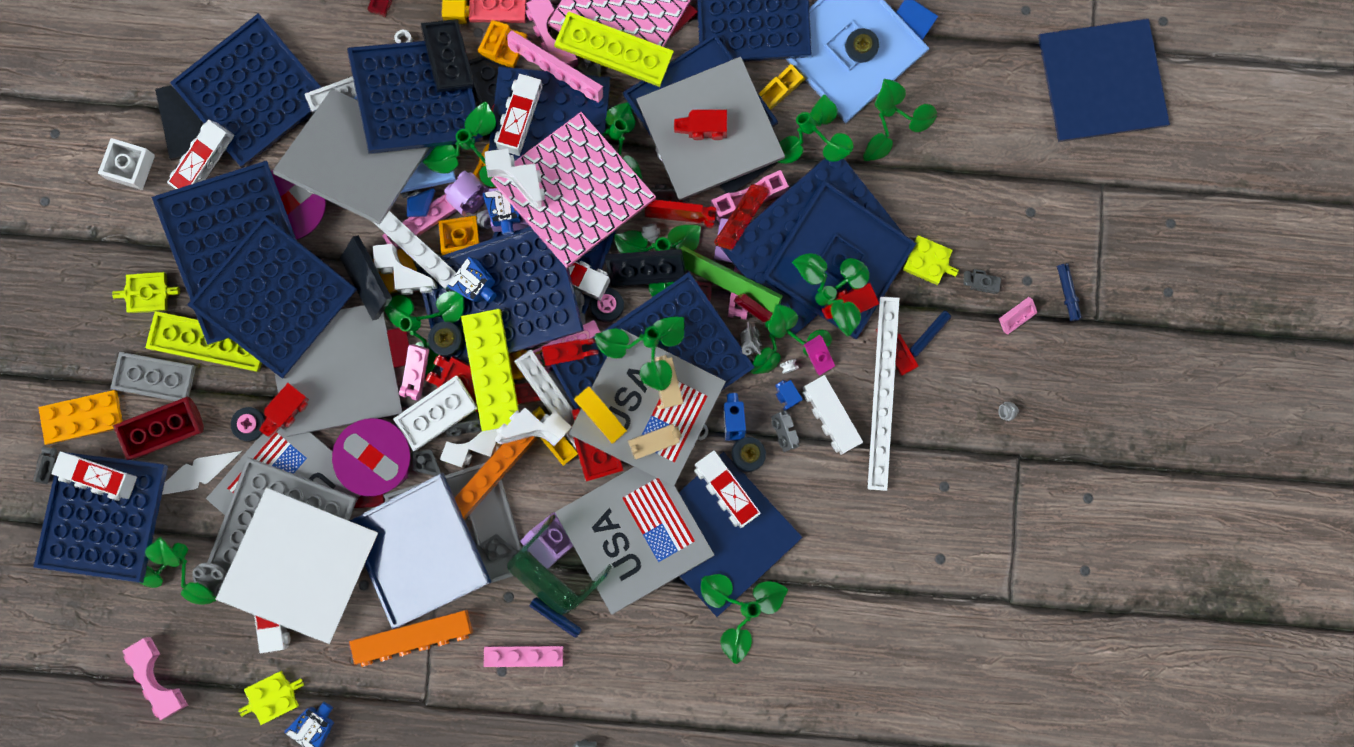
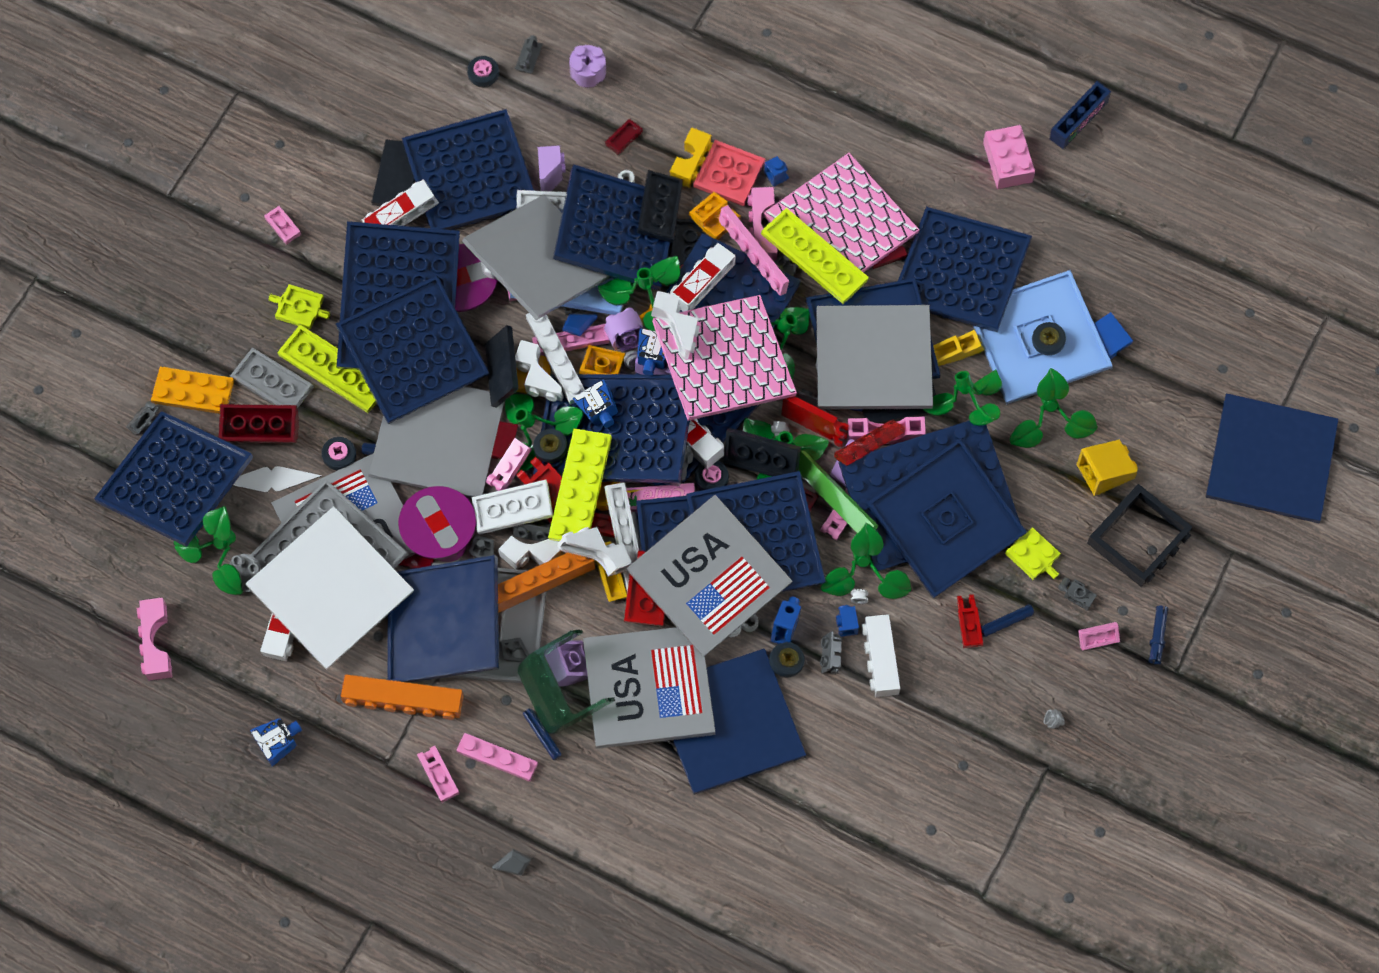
camera: 25 degrees right, 15 degrees down
white brick [51,452,137,501] -> none
white brick [98,138,155,190] -> none
neon yellow plate [239,670,304,725] -> none
red hinge [259,383,309,438] -> none
red hinge [542,338,599,366] -> none
yellow slope [574,386,627,444] -> none
green plant [595,317,684,391] -> none
tan brick [628,424,681,460] -> none
tan brick [655,355,683,410] -> none
red hinge [674,110,727,140] -> none
white brick [694,451,761,528] -> none
green plant [701,574,788,664] -> none
dark red tile [734,293,773,322] -> none
light grey hinge [740,321,762,355] -> none
green plant [792,253,869,337] -> none
dark pink plate [804,335,835,376] -> none
red hinge [822,283,879,319] -> none
white plate [868,297,899,491] -> none
none -> bright pink plate [264,206,301,245]
none -> bright pink plate [417,746,459,803]
none -> lavender slope [538,146,566,191]
none -> yellow slope [1076,439,1138,496]
none -> black window [1087,484,1193,587]

